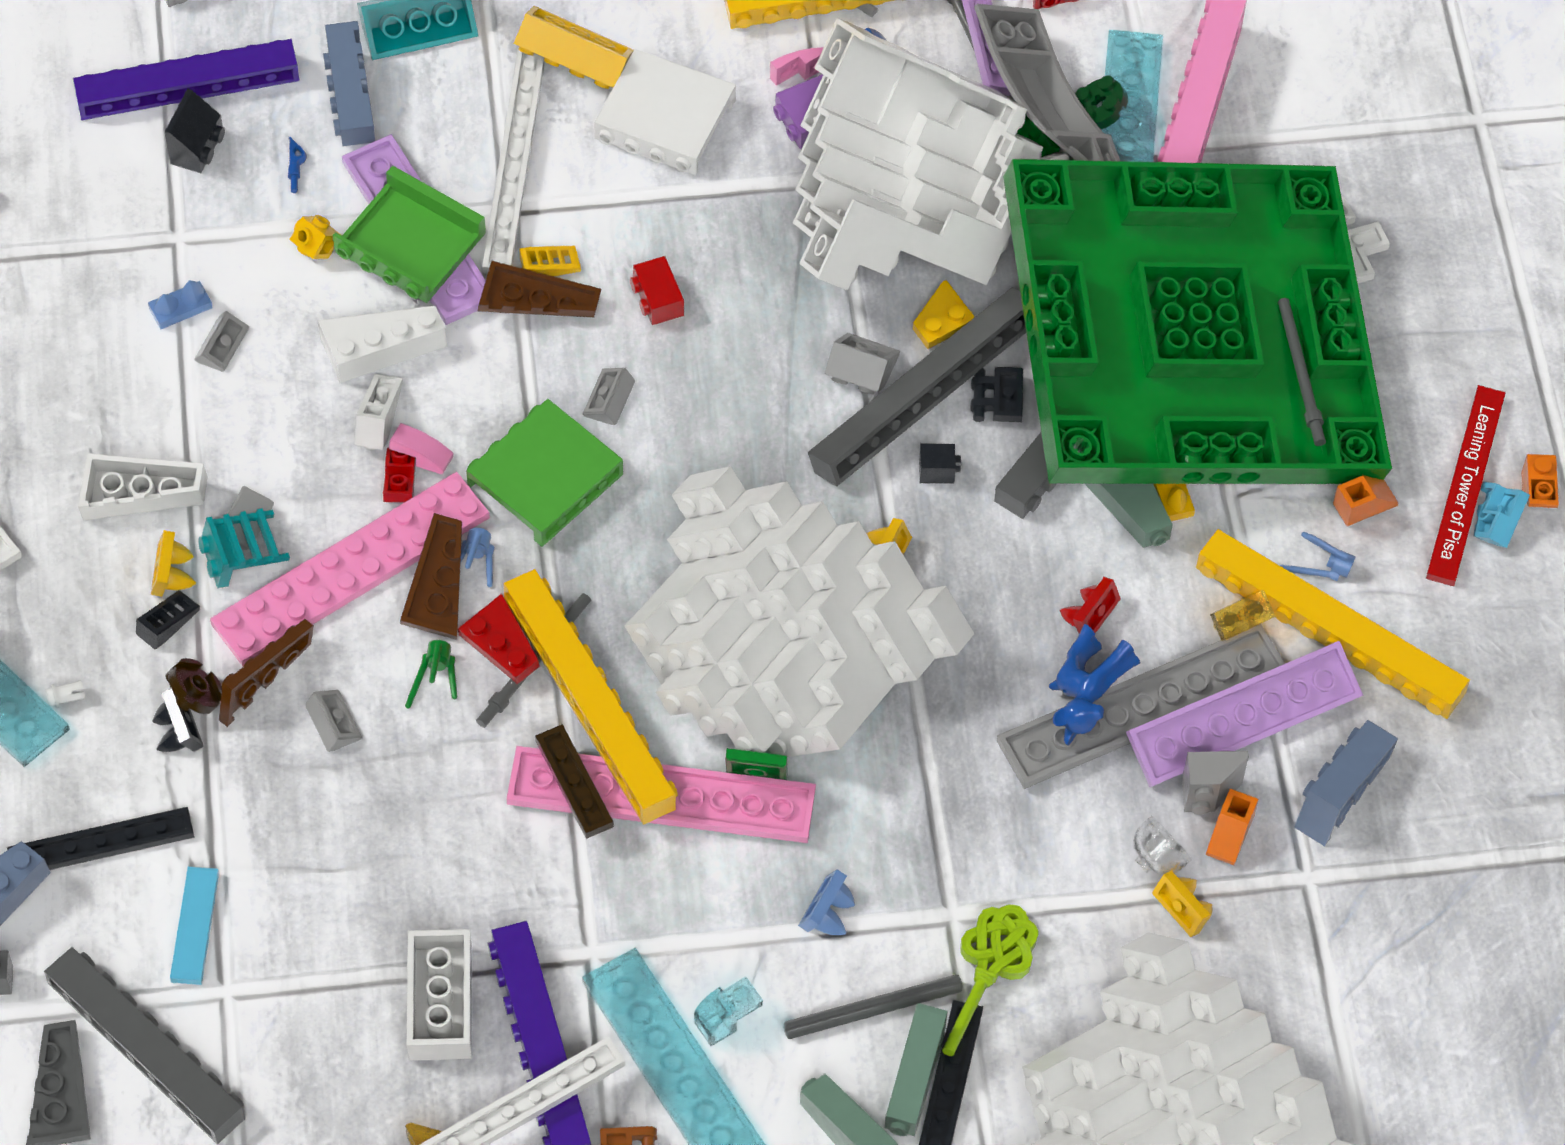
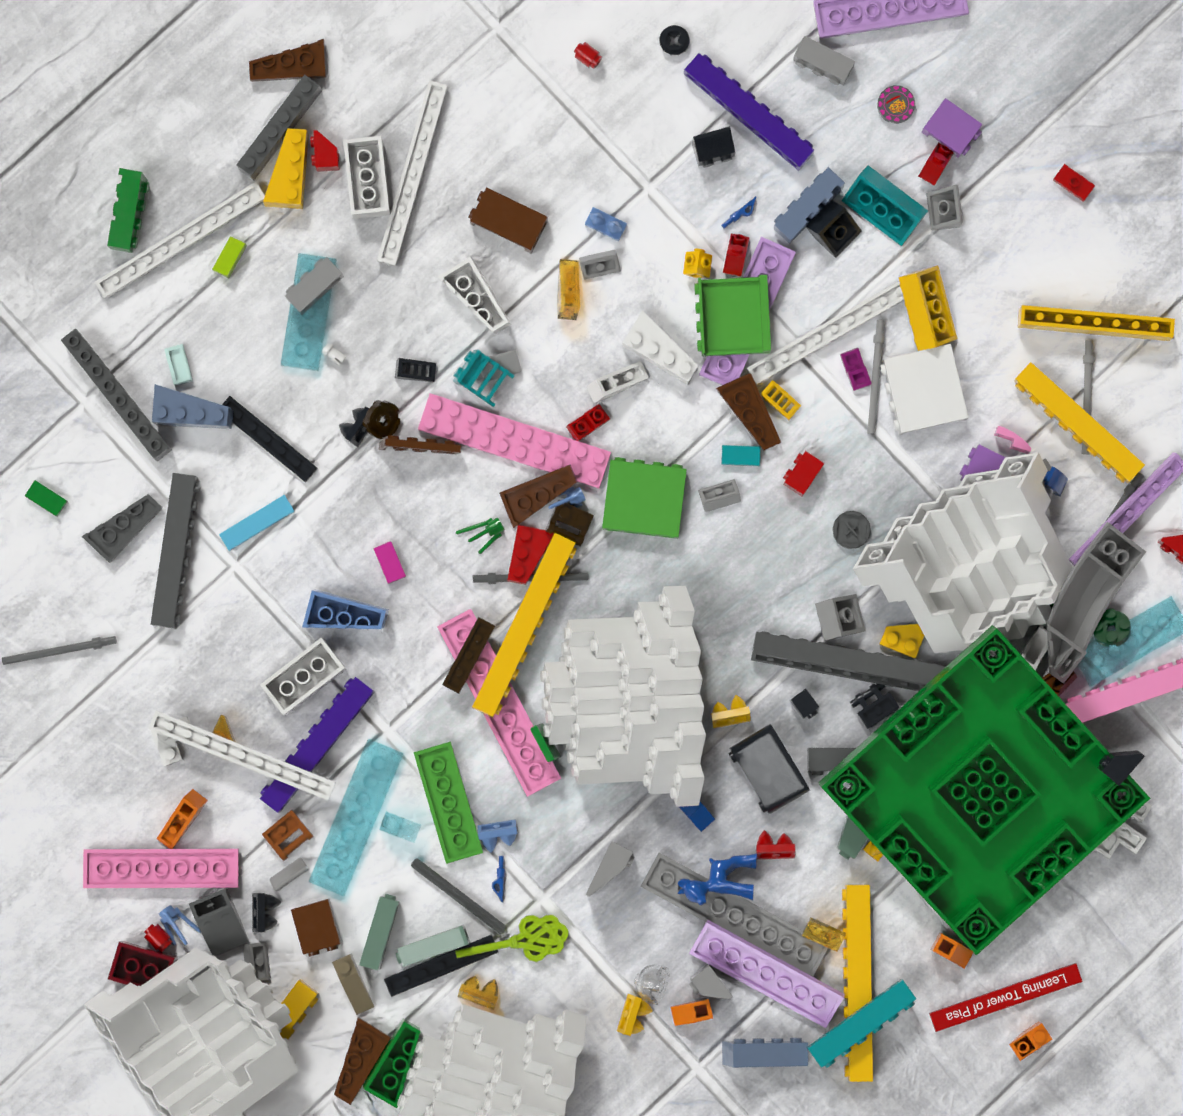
camera: 60 degrees right, 25 degrees up
yellow tile [150,530,196,597] -> none
light grey slope [306,690,362,752] -> none
bright pink slope [389,423,453,475] -> none
dark grey bar [1278,298,1326,446] -> none
medium blue plant [1280,532,1356,581] -> none
medium azure slope [1474,482,1530,548] -> none
none -> medium blue wedge [302,589,389,629]
none -> dark pink tile [373,541,406,584]
none -> bright green plate [413,741,483,864]
none -> clear yellow tile [457,976,498,1010]
none -> reddish brown panel [468,187,548,254]
none -> blue hand [492,856,505,902]
none -> dark brown plate [545,500,594,547]
none -> clear yellow slope [557,259,580,320]
none -> light grey slope [586,841,634,897]
none -> black gear [659,25,690,55]
none -> blue slope [679,802,715,832]
none -> teal tile [721,445,760,466]
none -> red slope [723,233,749,277]
none -> windscreen [728,724,810,814]
none -> black slope [806,200,862,258]
none -> teal brick [807,979,917,1068]
none -> dark grey tile [832,511,871,549]
none -> magenta slope [840,348,872,391]
none -> light grey bar [867,320,885,434]
none -> black slope [1097,750,1145,786]

